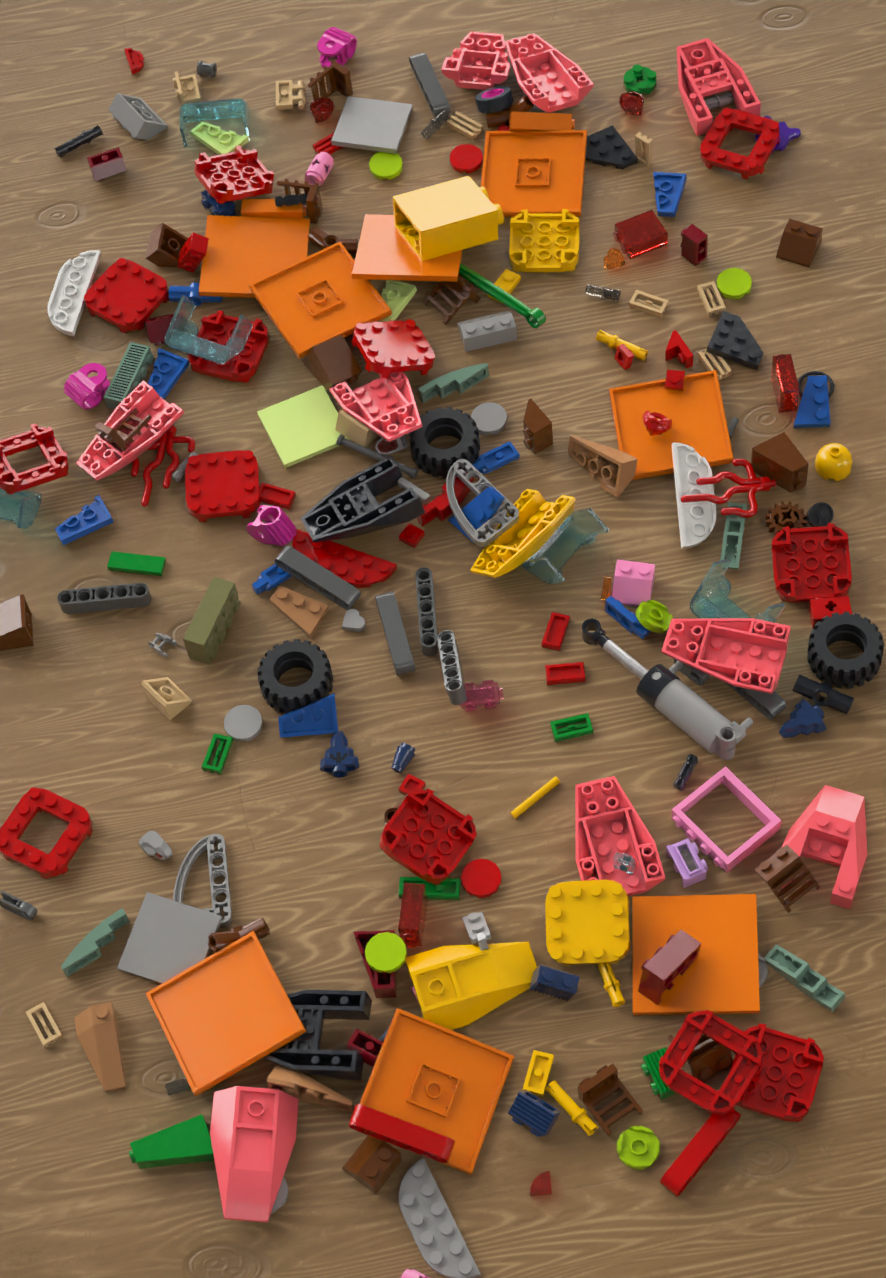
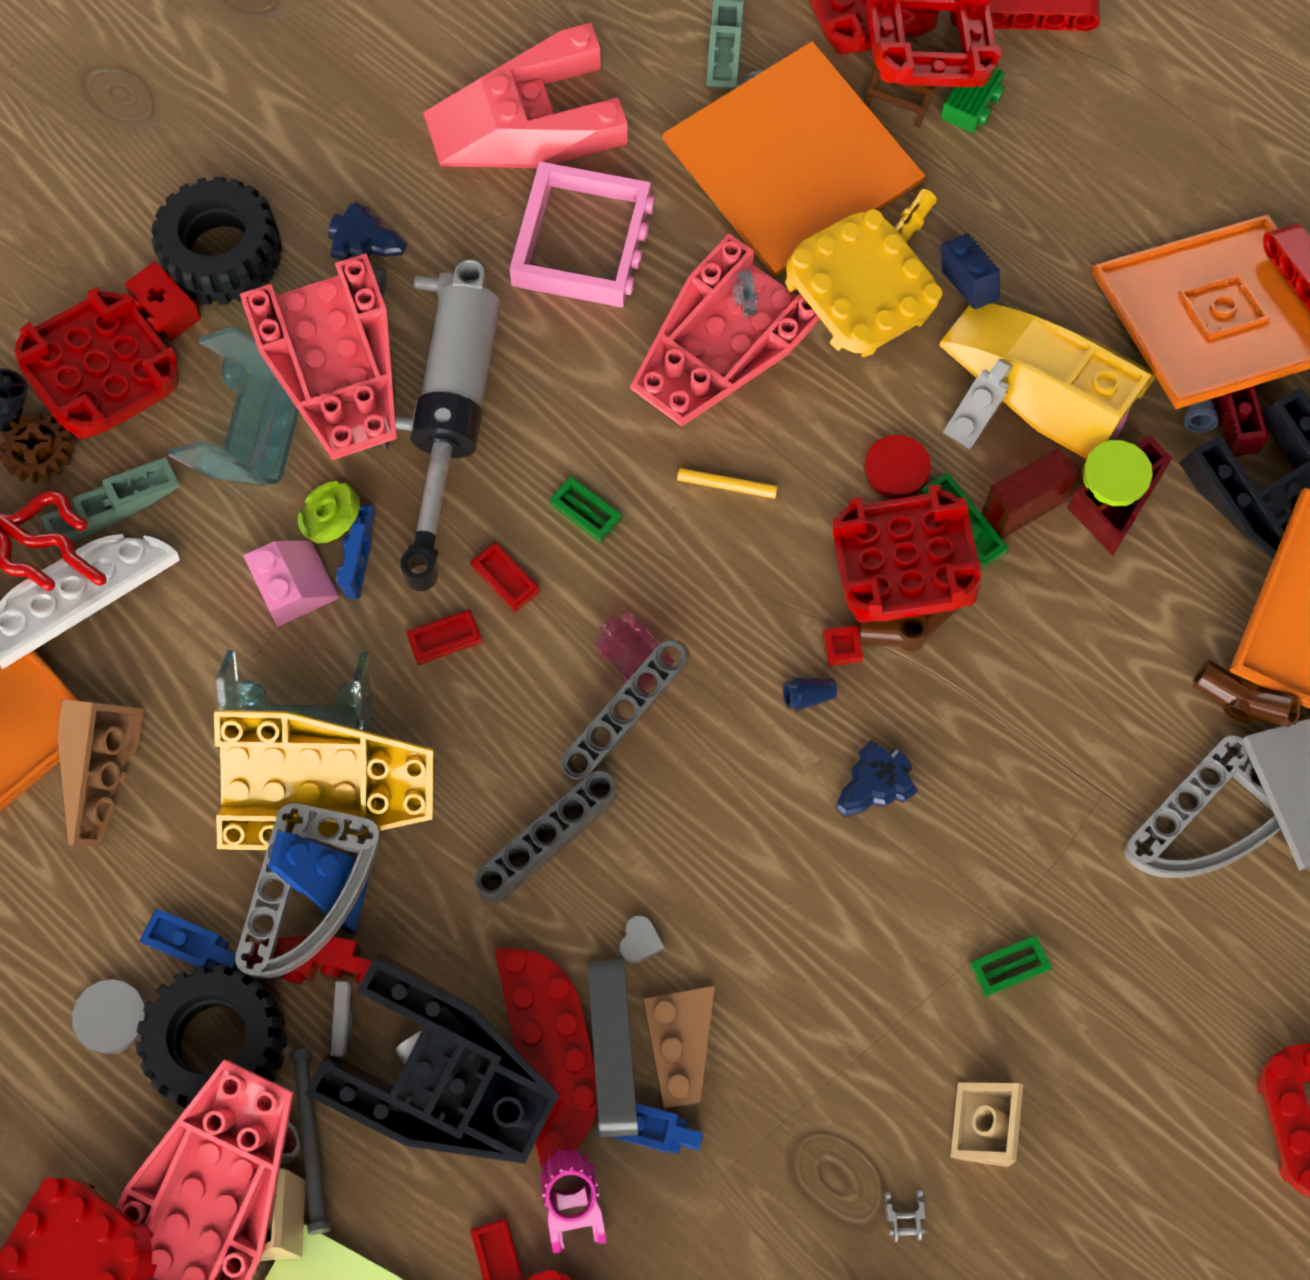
camera: 135 degrees left, 10 degrees up
light grey rock [138,830,173,860] -> none
olive brick [183,577,241,664] -> none
light grey tile [224,705,263,742] -> none
black tyre [257,639,333,714] -> none
blue wing [278,693,339,738] -> none
dark grey beam [375,591,416,676] -> none
red plate [399,523,425,548] -> none
sand green slope [418,363,489,404] -> none
dark blue brick [508,1090,561,1137] -> none
yellow plate [522,1050,554,1097] -> none
reddish brown slope [523,399,553,454] -> none
clear red tile [530,1171,552,1196] -> none
yellow pin [546,1080,598,1136] -> none
reddish brown plate [578,1064,643,1136] -> none
clear orange tile [601,575,612,600] -> none
lime tile [617,1126,660,1170] -> none
wedge [638,930,701,1005] -> none
lavender window [666,838,708,888] -> none
black axle [674,754,698,791] -> none
reddish brown plate [754,844,821,913] -> none
black piece [792,674,854,714] -> none

